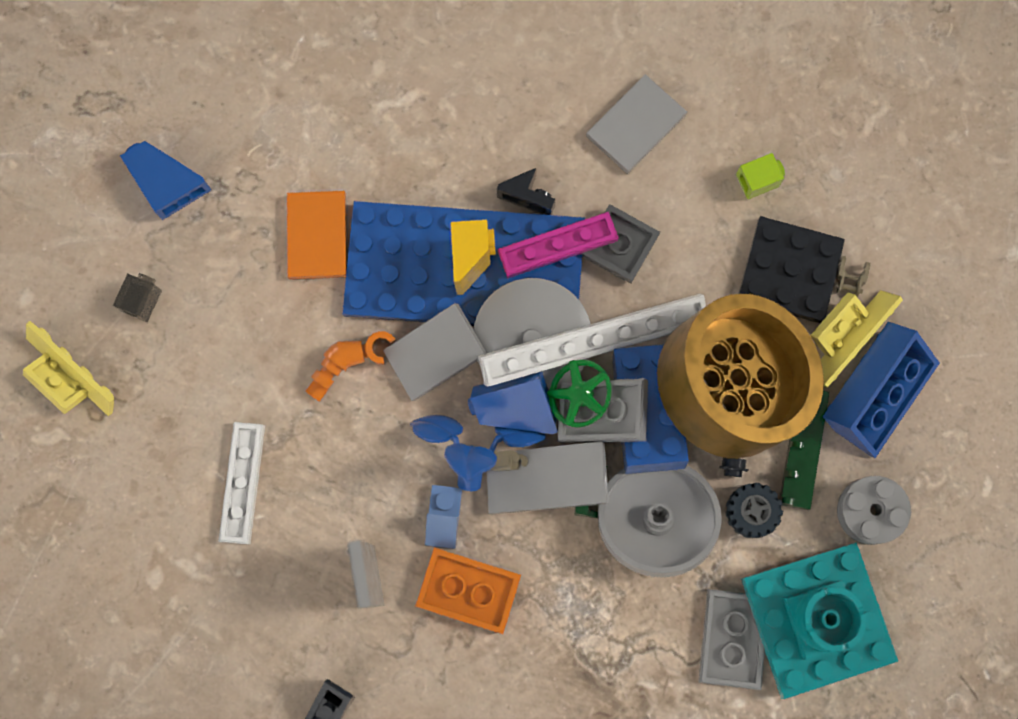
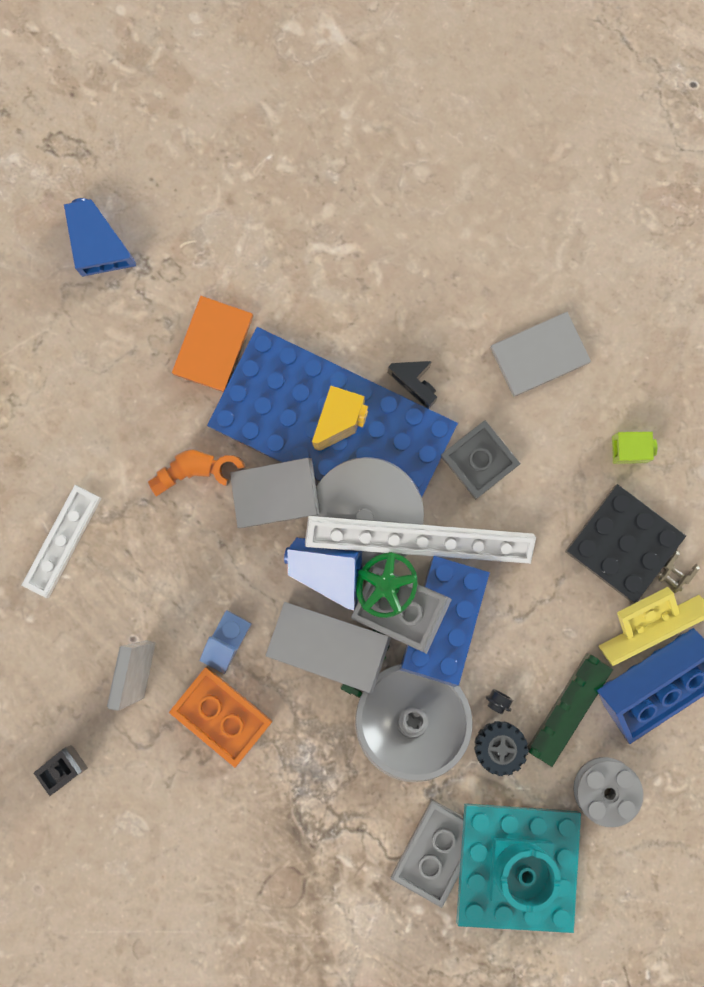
camera: 25 degrees right, 5 degrees up
clear smoke brick [112,273,162,322] -> none
blue plant [410,415,547,491] -> none
dark tan piece [491,450,528,471] -> none
dark pink tile [498,211,619,279] -> none
pearl gold wheel [657,294,824,459] -> none

